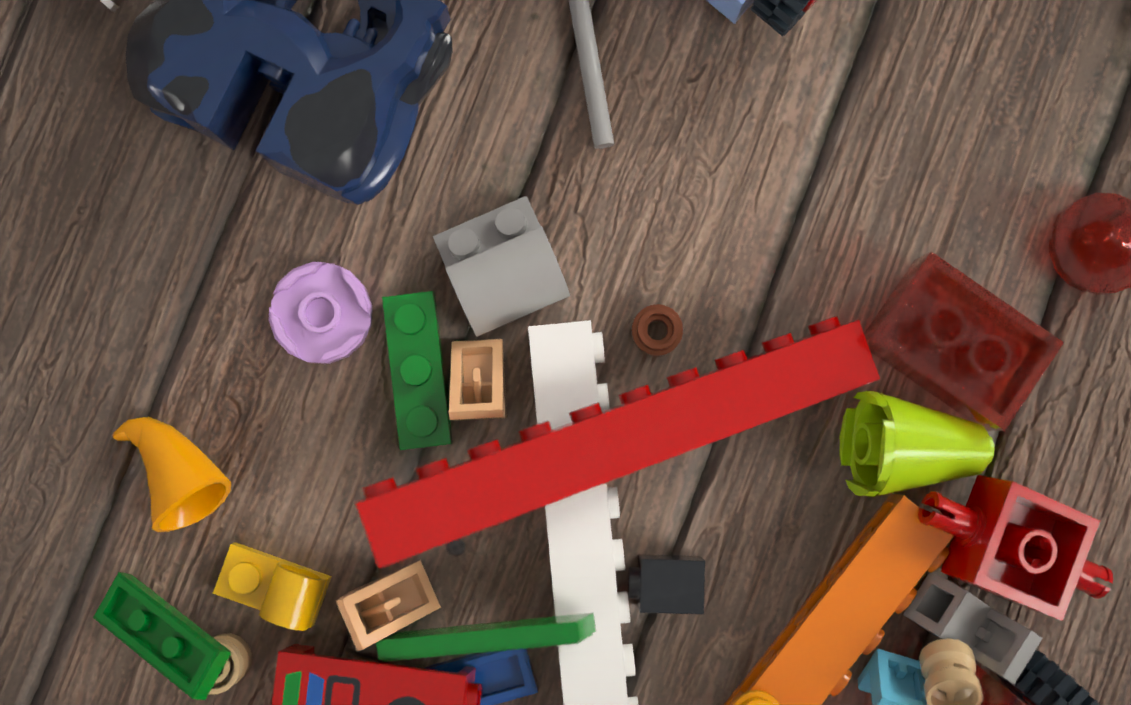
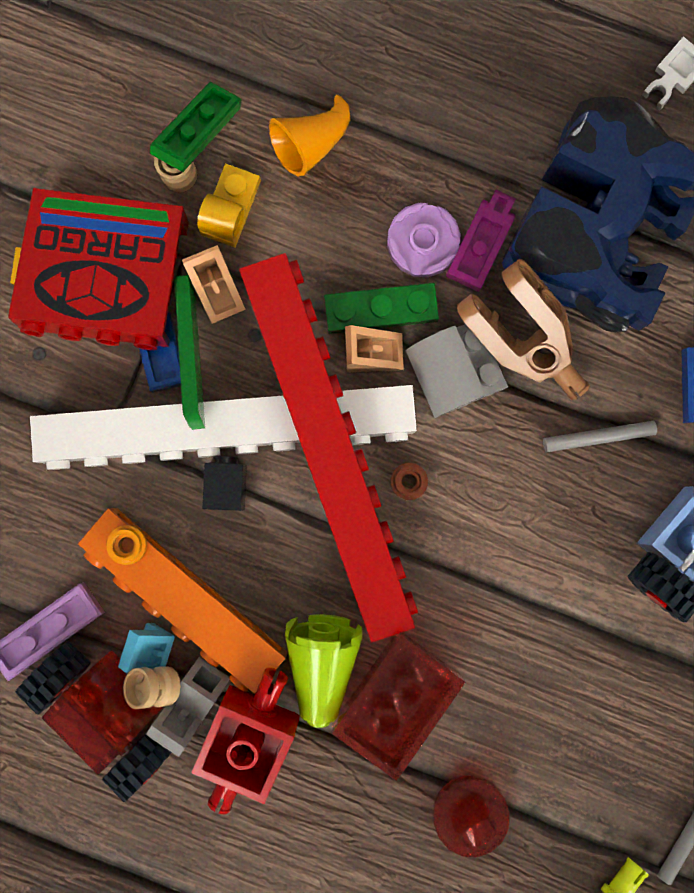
camera: 85 degrees right, 0 degrees up
none -> magenta hinge [446,189,516,292]
none -> medium nougat piece [457,259,590,400]

